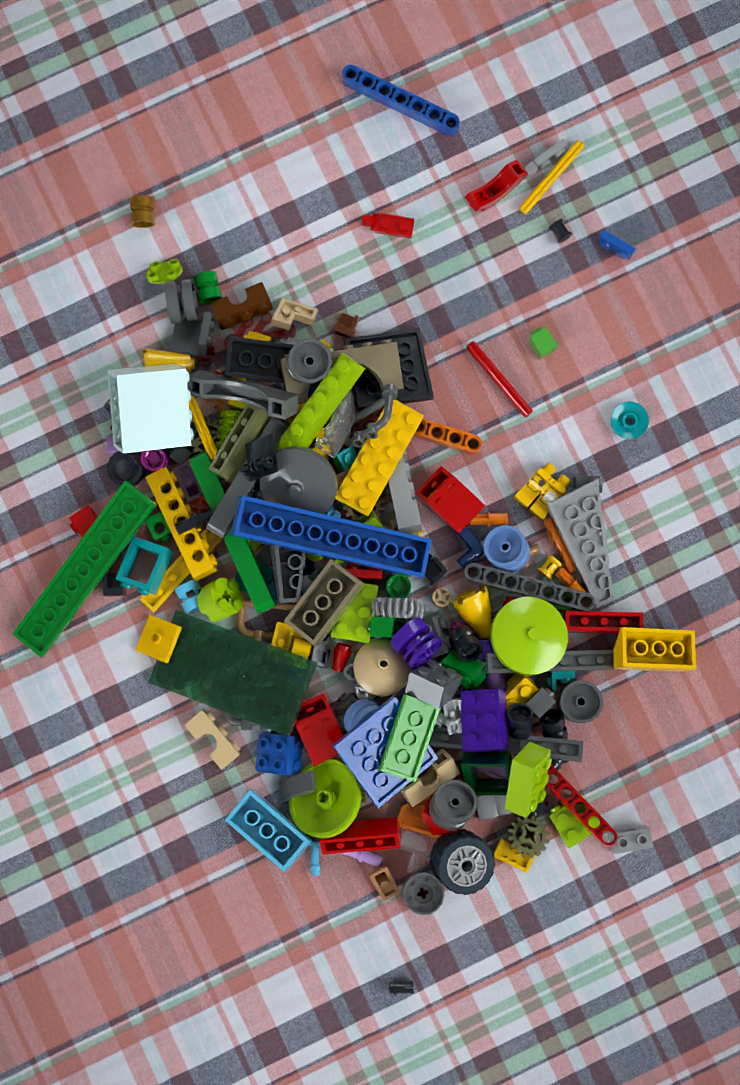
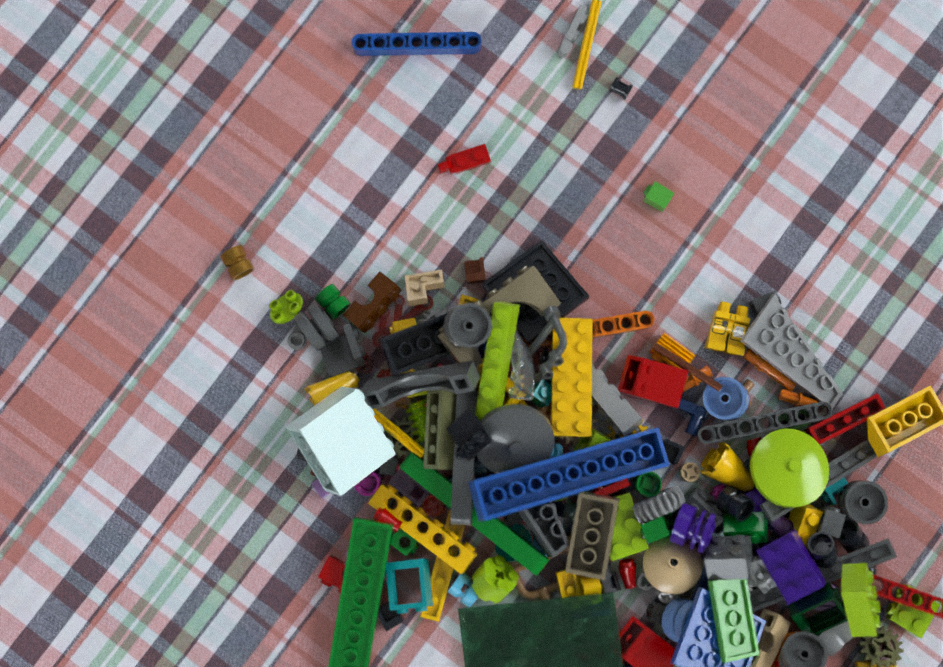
camera: 25 degrees left, 0 degrees up
black tyre [107,451,145,486] -> none
yellow plate [135,614,182,663] -> none
black pin [174,508,213,535] -> none
red arch [464,160,528,212] -> none
red axle [466,341,533,418] -> none
yellow bush [537,554,562,580] -> none
blue plate [597,229,636,260] -> none
teal dish [611,401,649,439] -> none
none -> light grey plate [288,331,307,350]
none -> red cone [372,507,402,533]
none -> light orange brick [649,333,696,369]
none -> copper bar [653,343,723,392]

